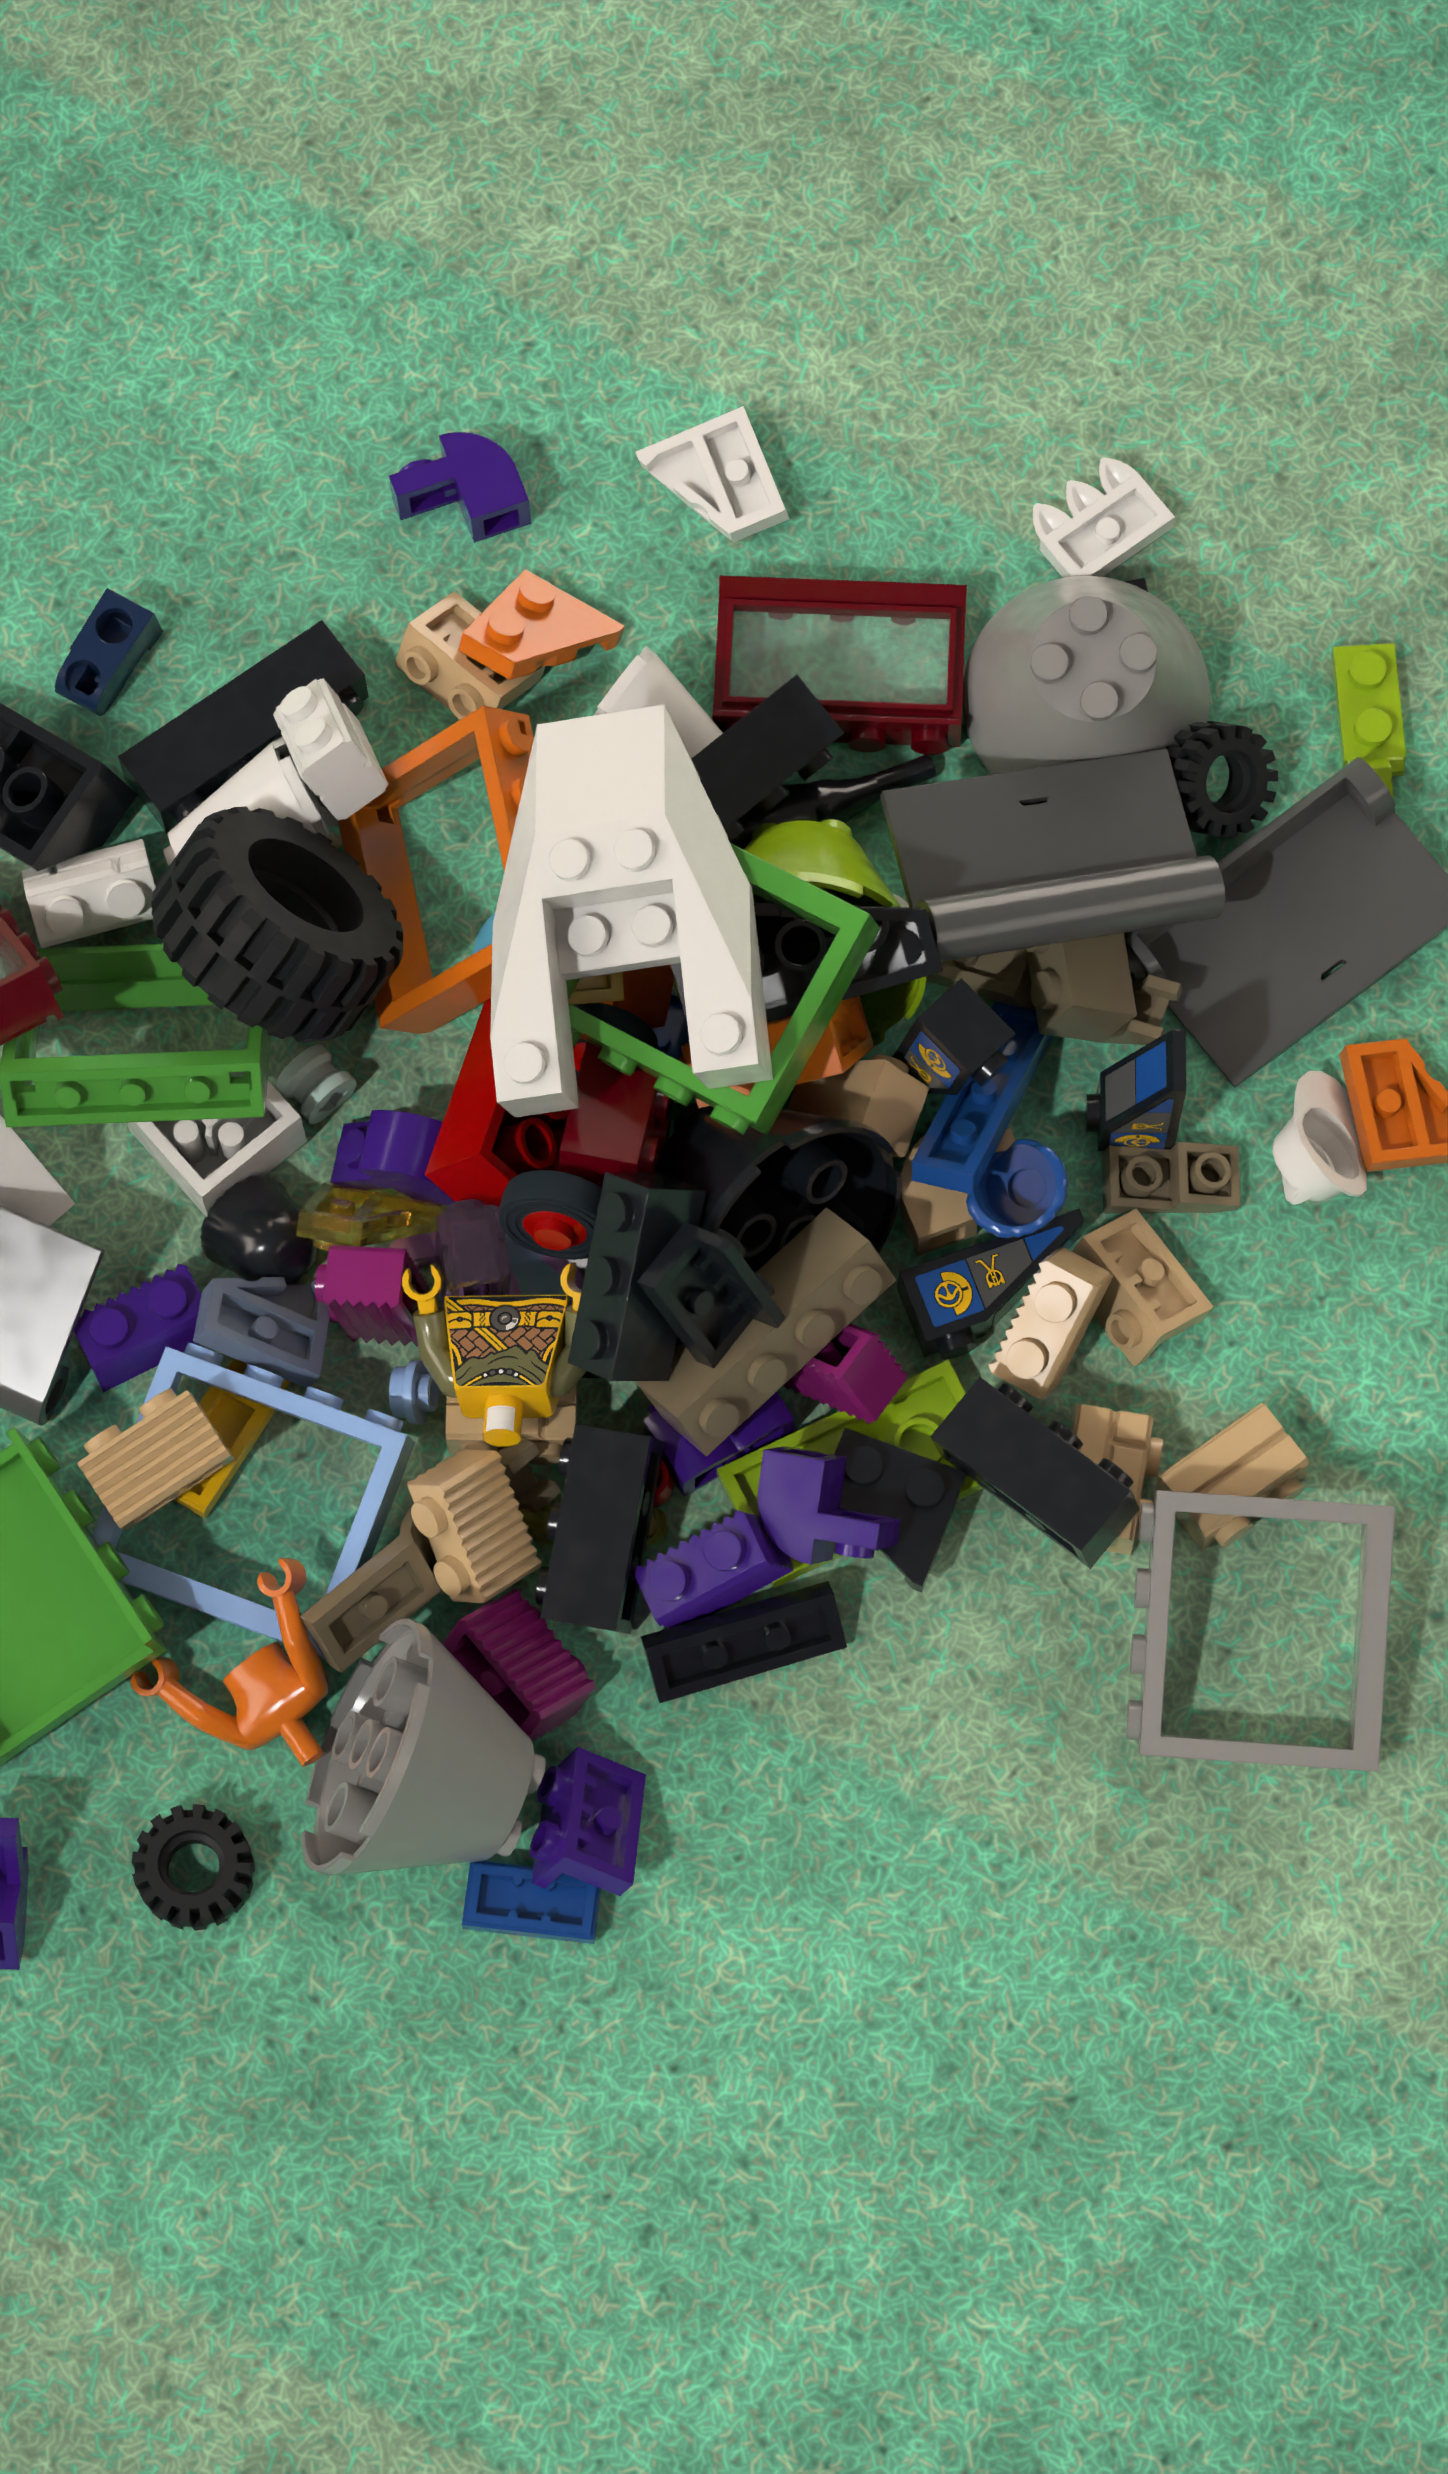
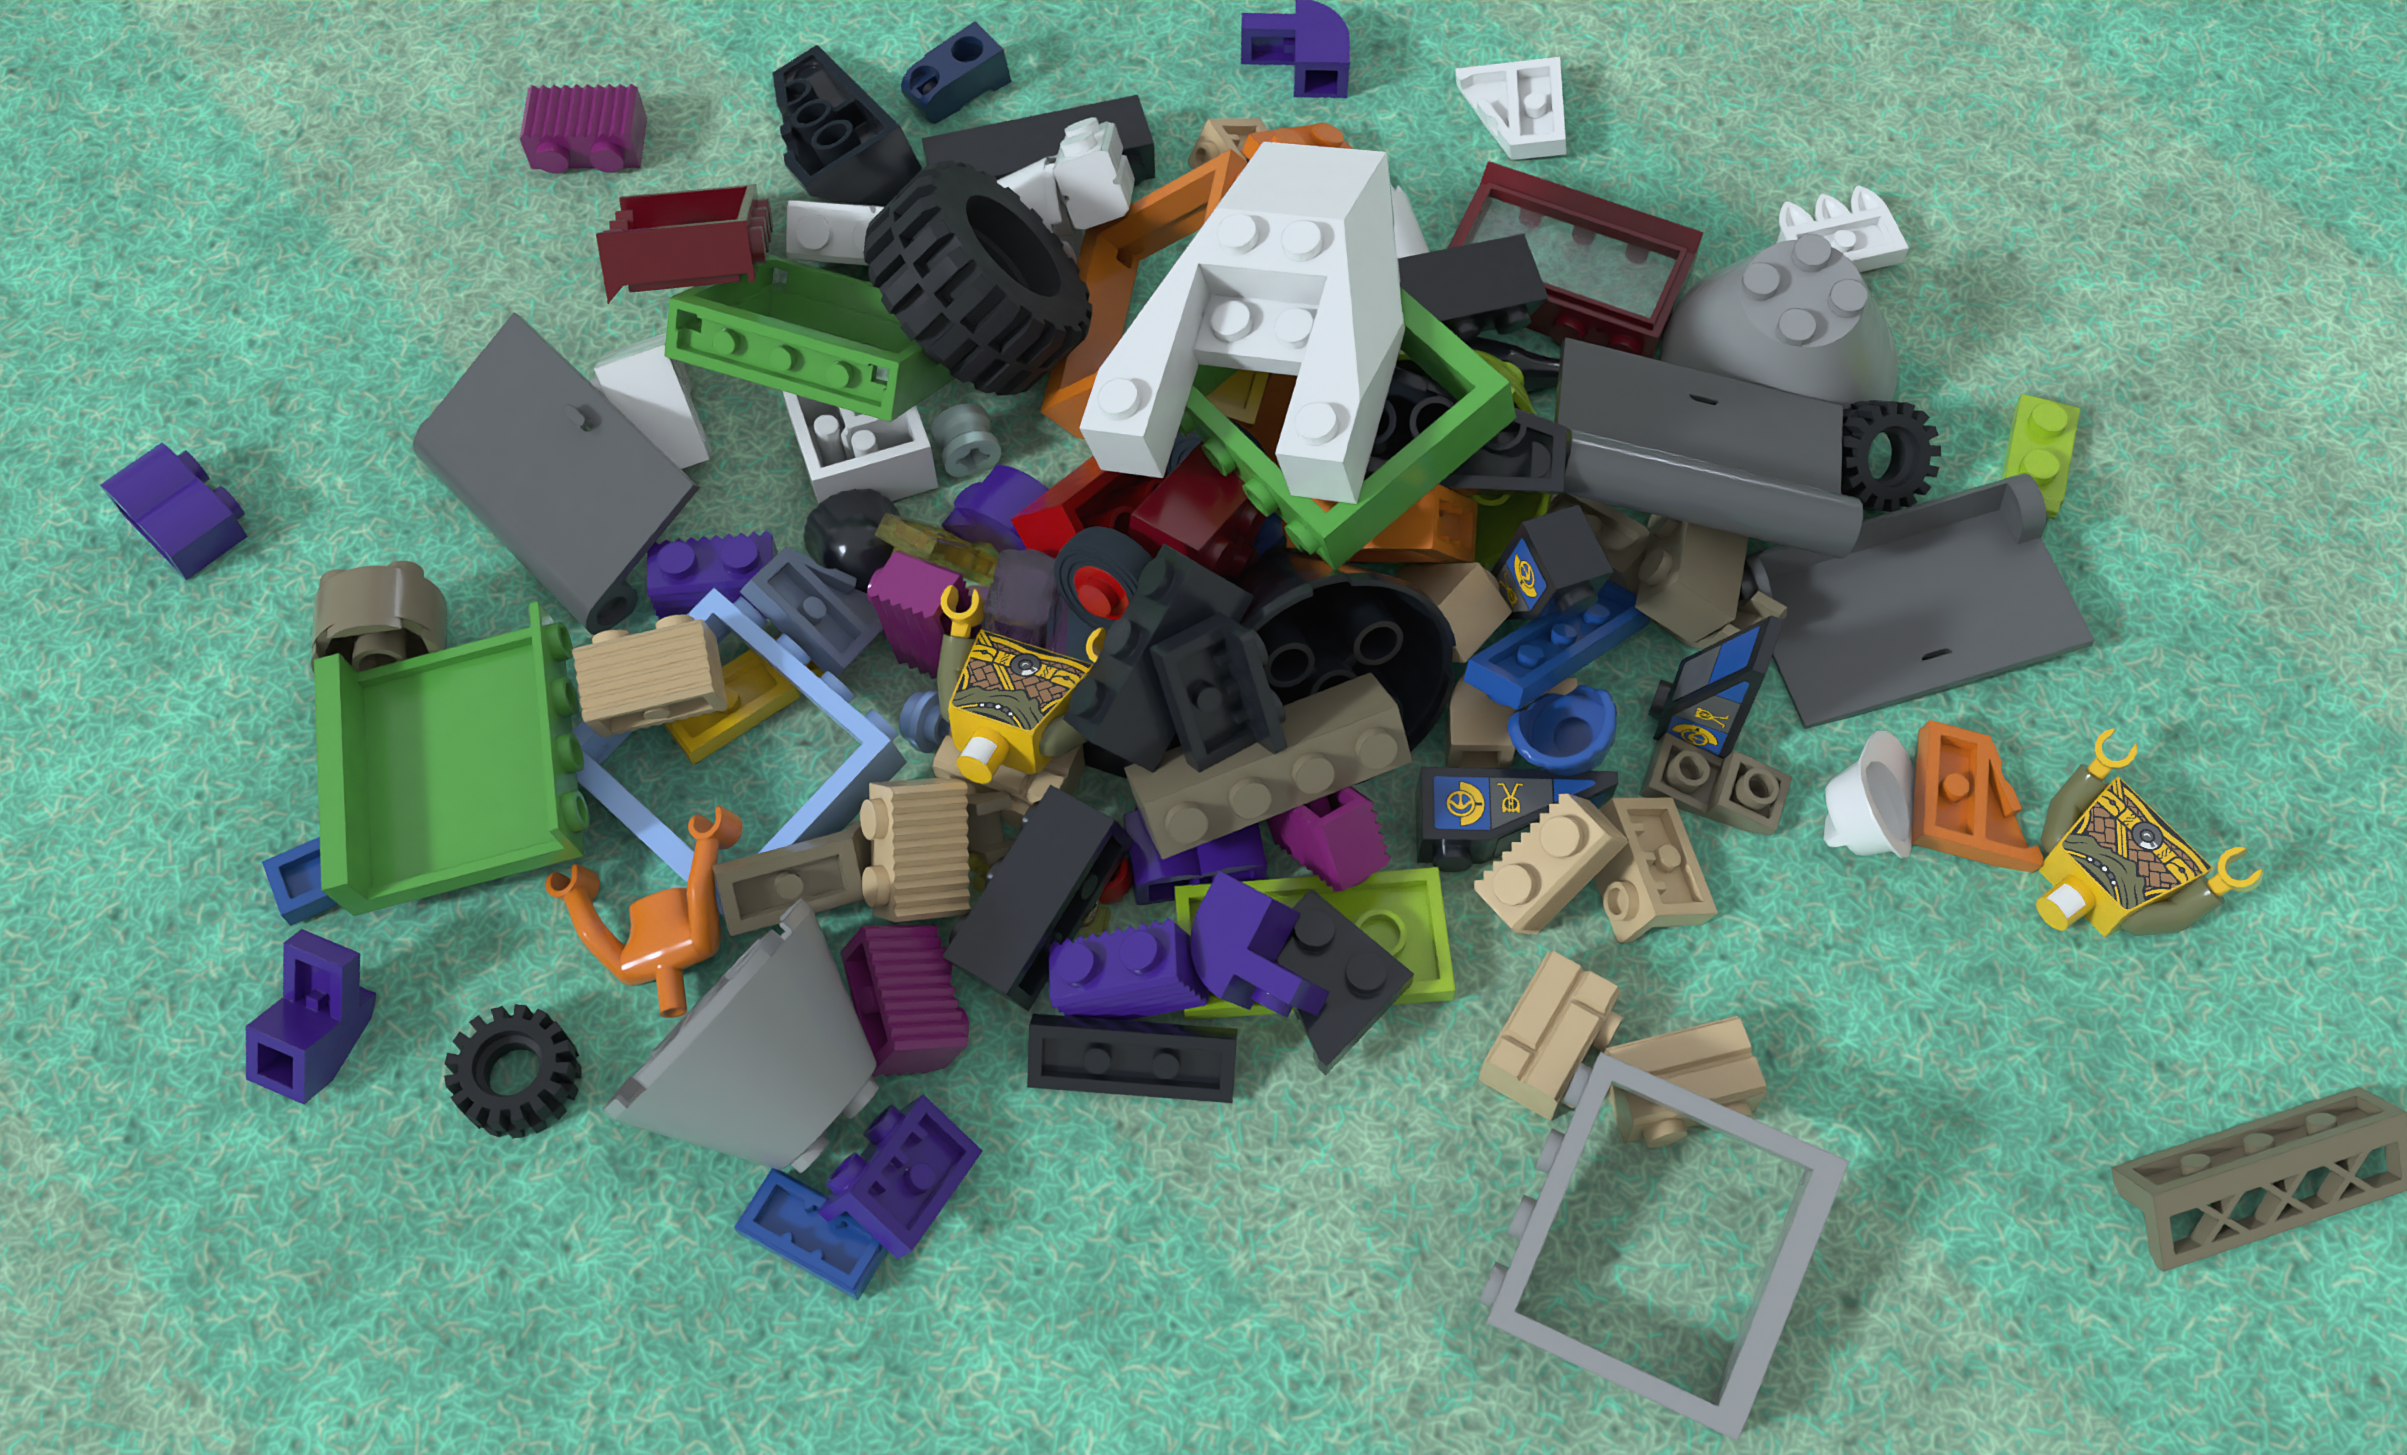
camera: 20 degrees right, 10 degrees down
black brick [930,1377,1140,1569] -> none

